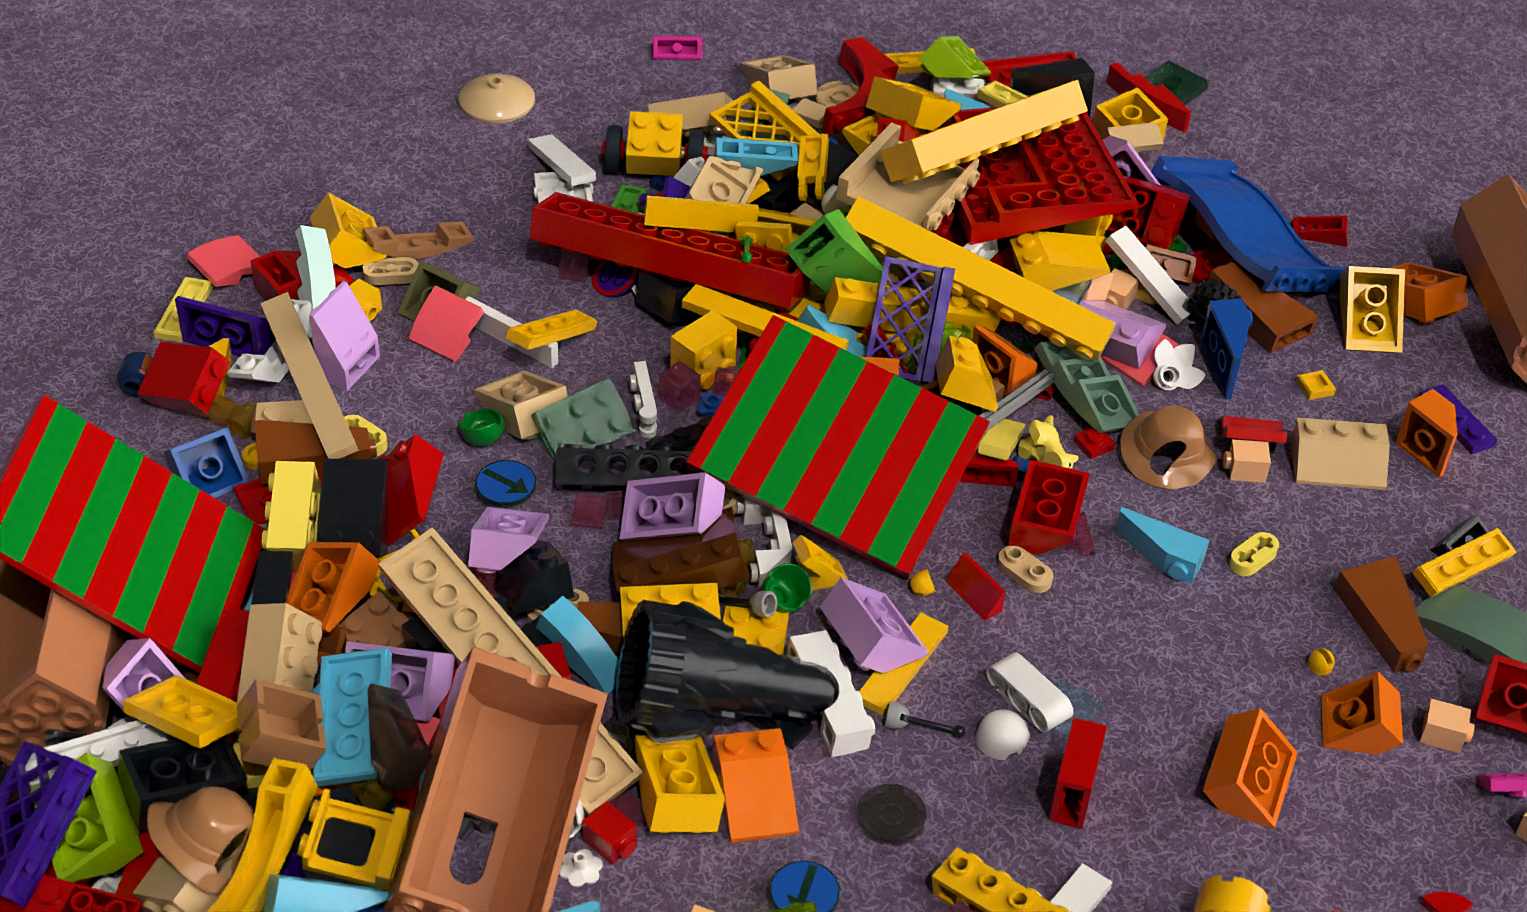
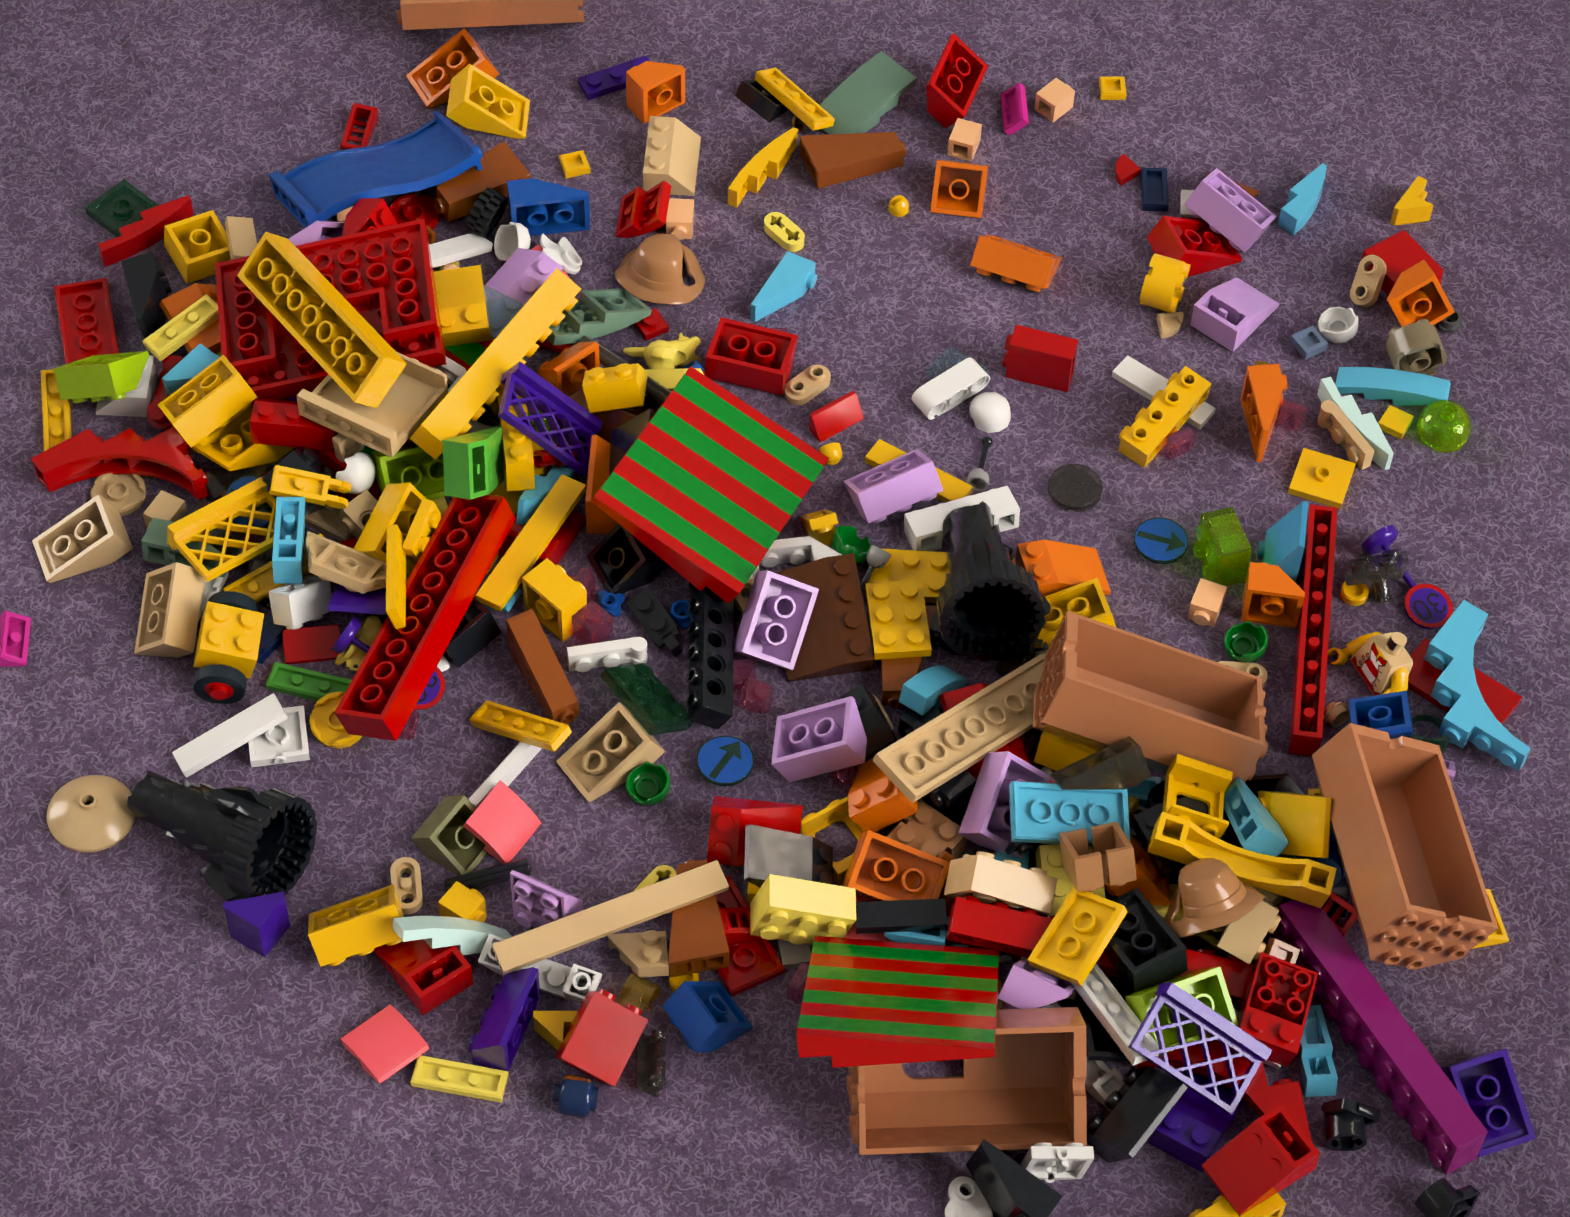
camera: 90 degrees left, 10 degrees up
medium nougat slope [362,222,474,259] -> none
green hinge [741,237,753,263] -> none
none -> black cone [127,770,317,902]
none -> dark purple slope [223,892,290,957]
none -> black axle [444,858,531,892]
none -> white hair [494,222,531,261]
none -> dark orange slope [506,609,579,724]
none -> clear smoke hinge [635,1030,667,1097]
none -> yellow slope [728,127,798,208]

